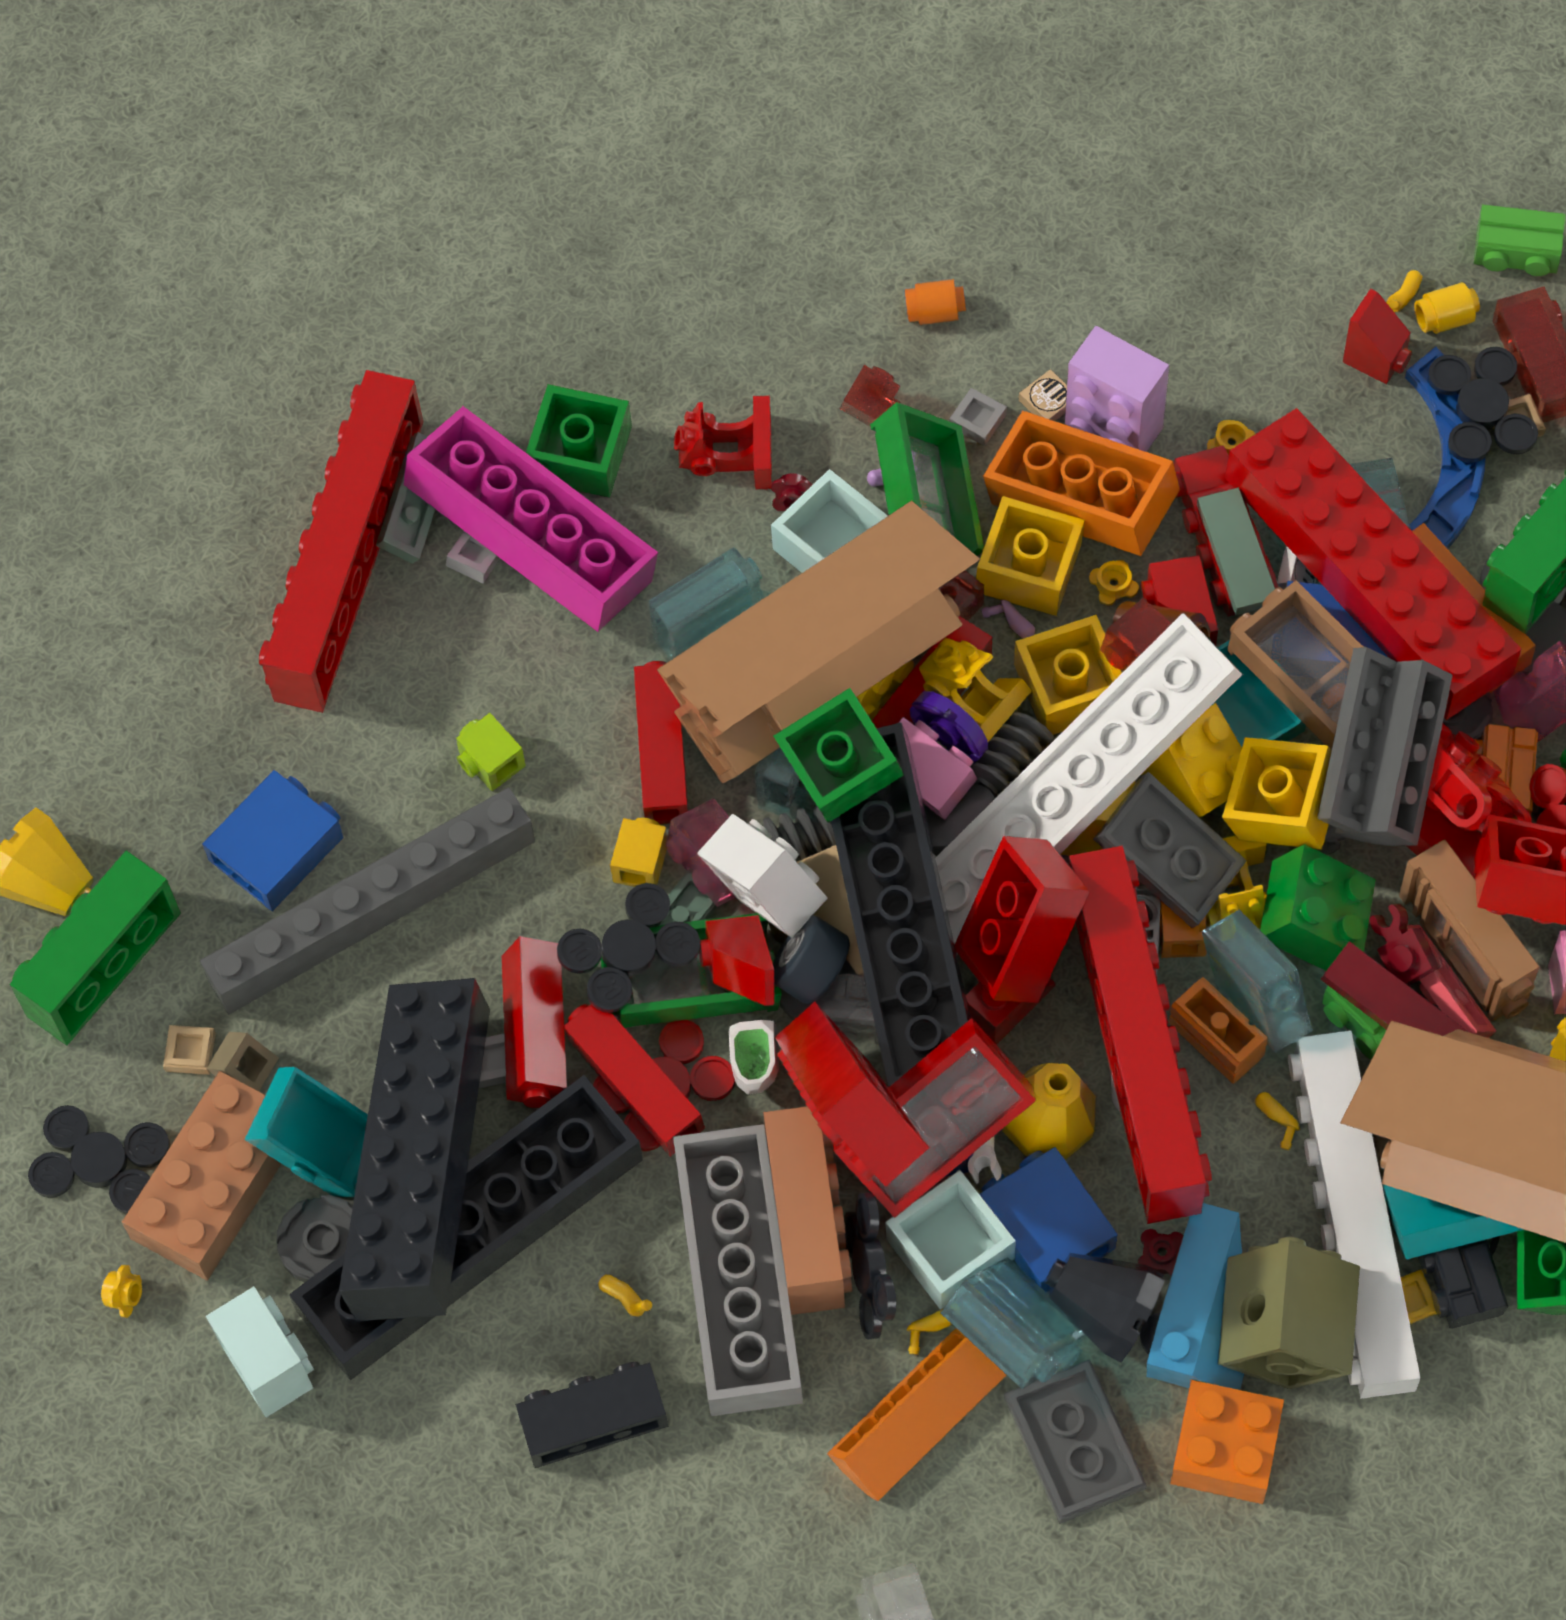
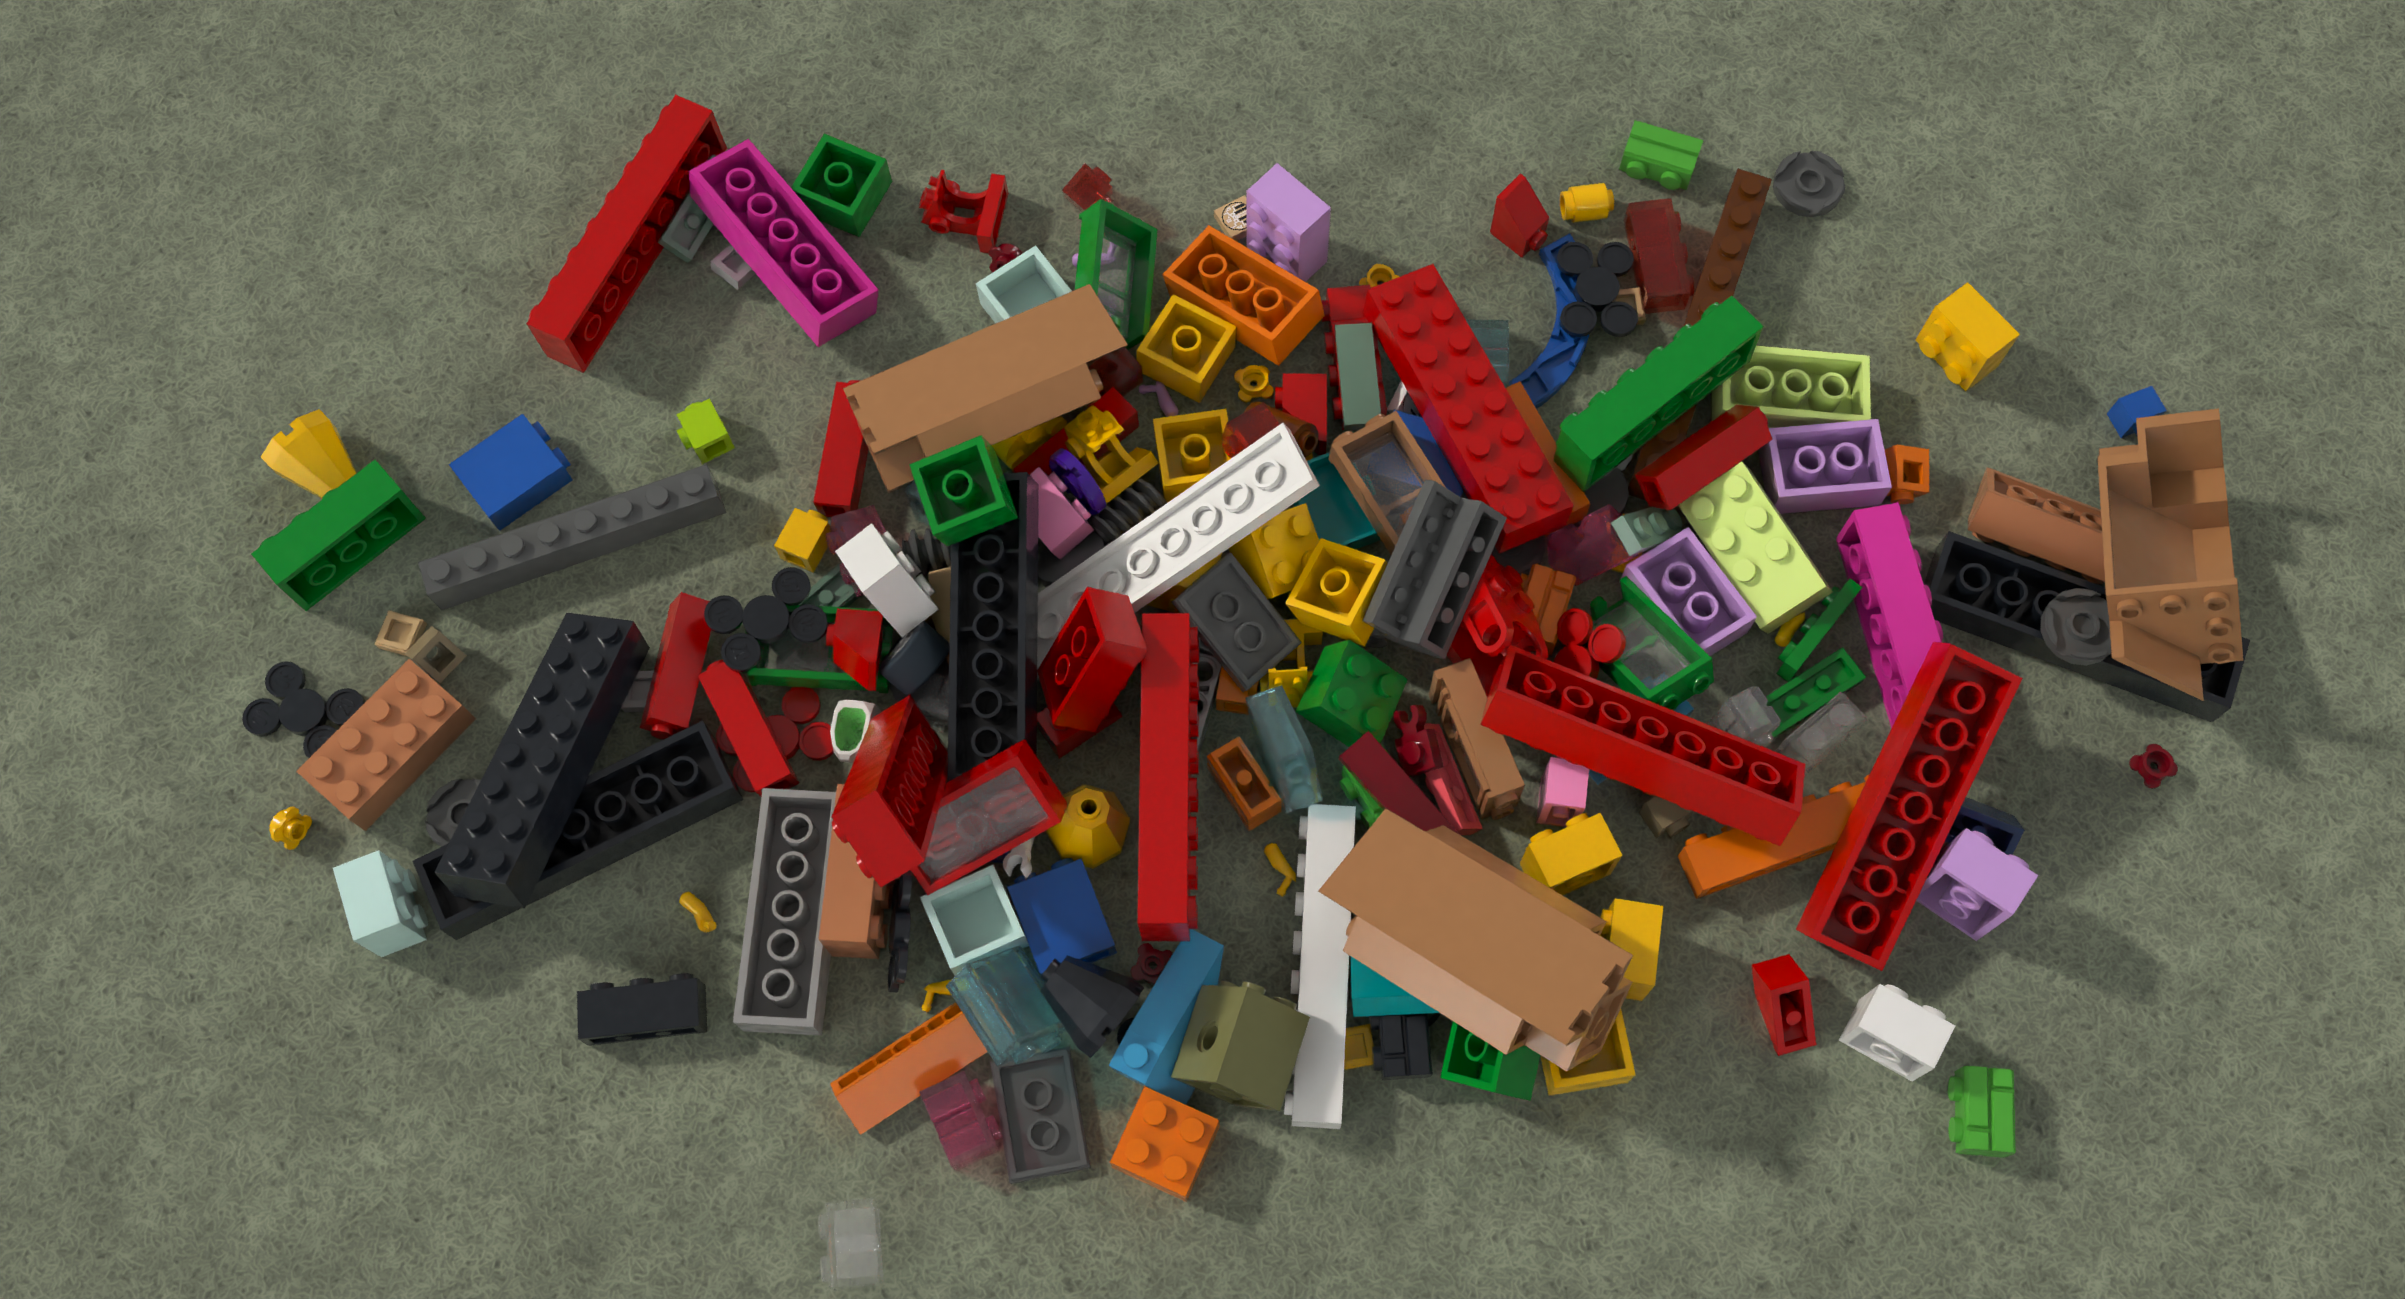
camera: 10 degrees right, 5 degrees up
teal container [244,1067,368,1197] -> none
clear light blue brick [649,547,764,660] -> none
orange brick [905,279,966,325] -> none
light grey plate [949,388,1007,446] -> none
yellow piece [1386,270,1423,312] -> none
none -> clear pink brick [919,1071,1003,1172]

